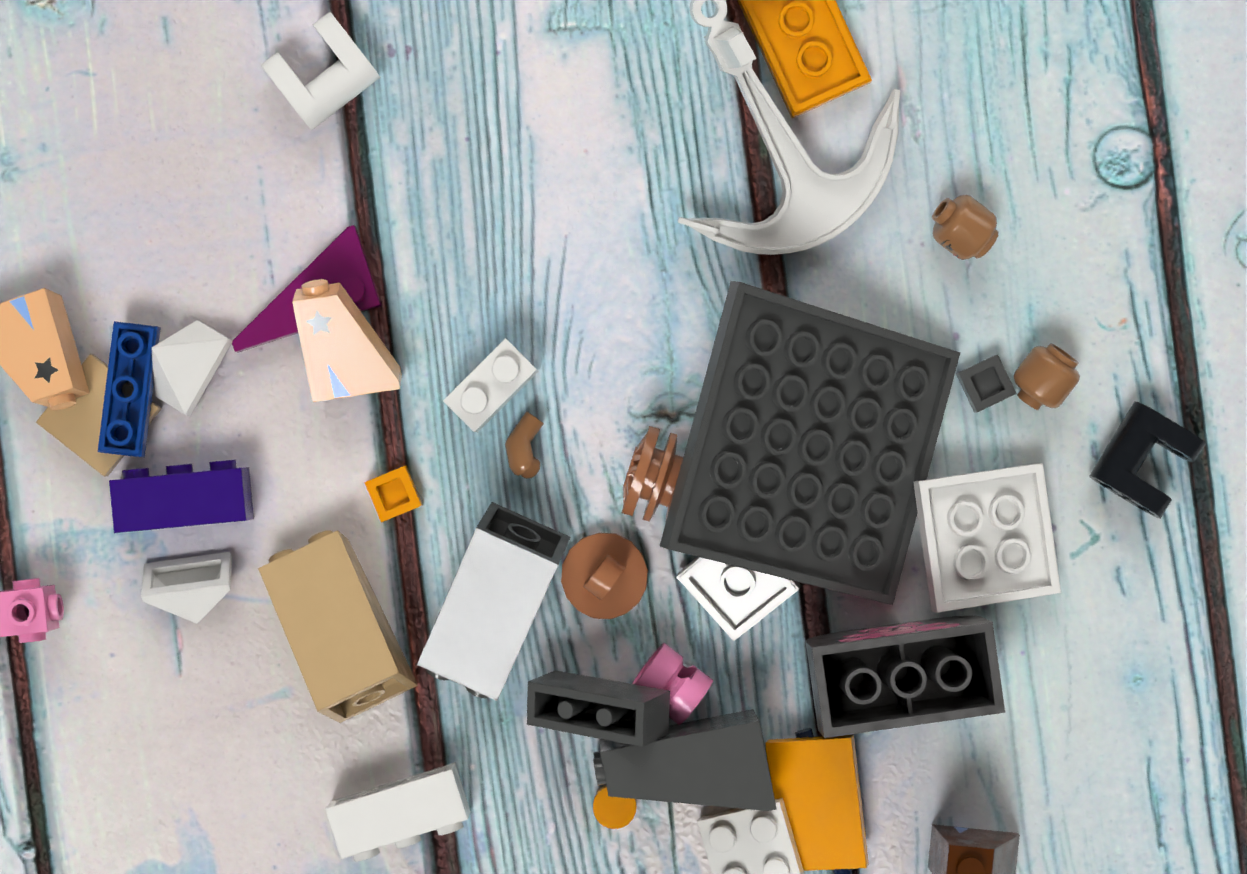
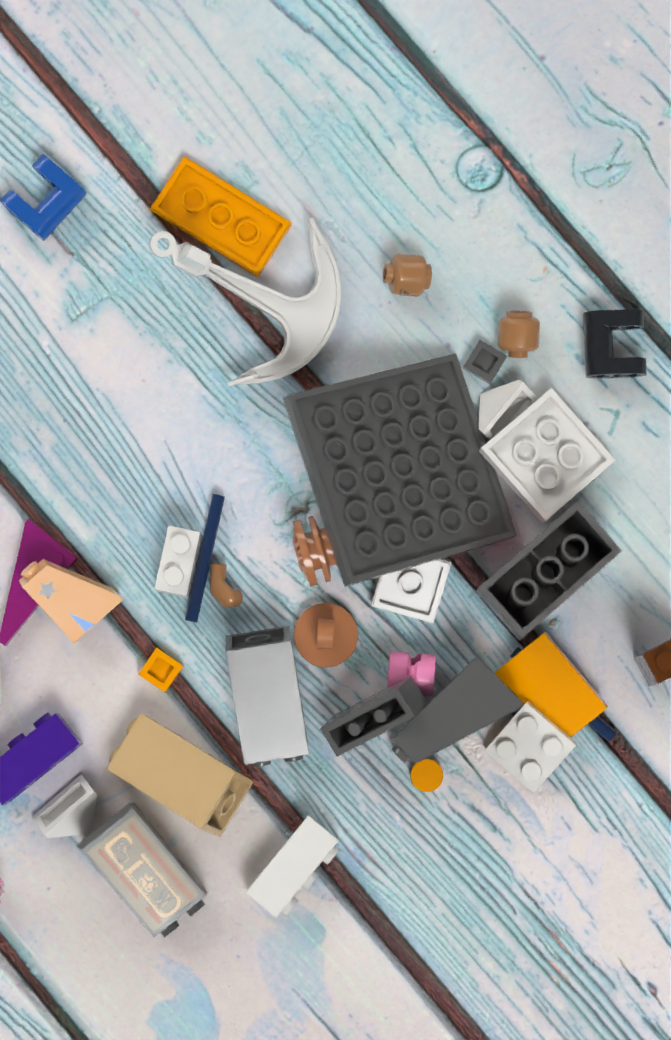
camera: 30 degrees left, 5 degrees down
none -> slope [77,802,207,938]
none -> dark blue bar [185,494,225,623]
none -> white slope [479,380,538,441]

